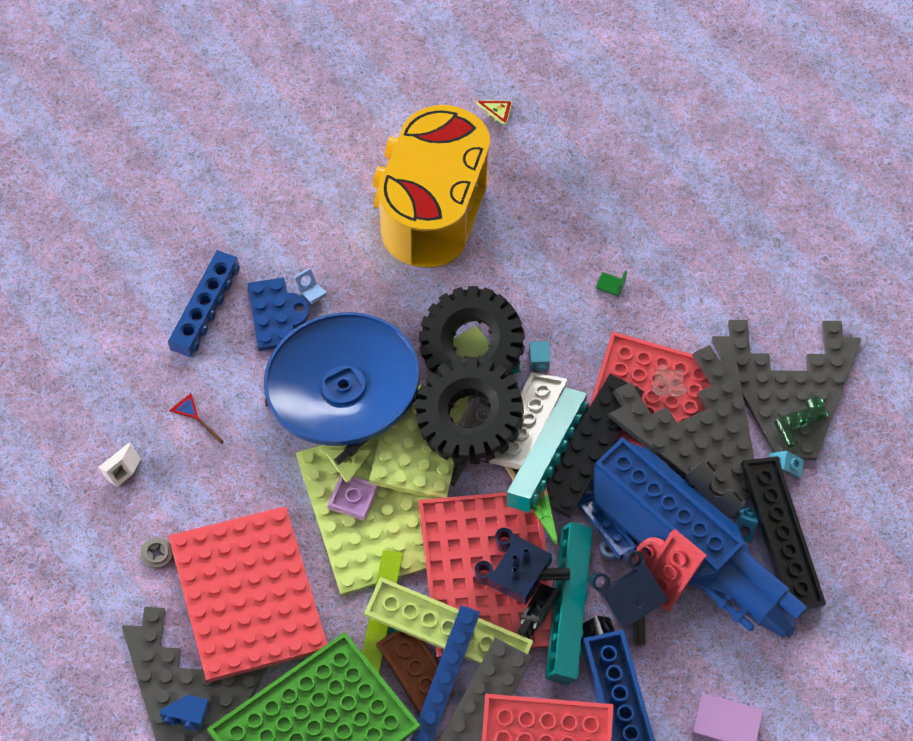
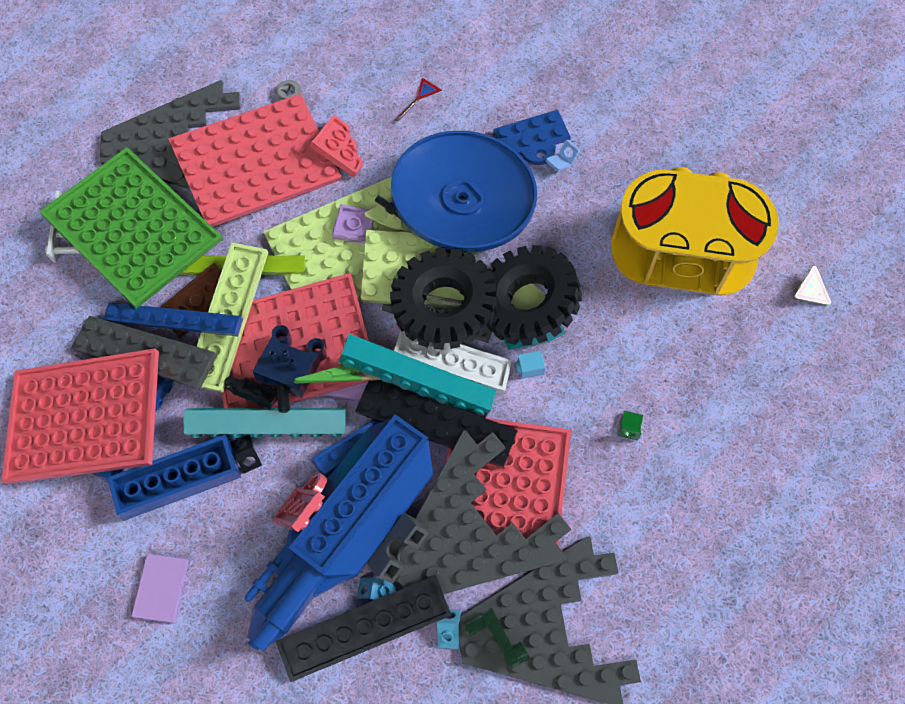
camera: 85 degrees right, 5 degrees up
white slope [98,443,141,487] -> none
blue slope [160,695,210,731] -> none
blue brick [168,250,240,357] -> none
dark blue piece [589,549,668,646] -> none
clear plate [652,364,688,397] -> none
none -> coral plate [309,115,363,178]

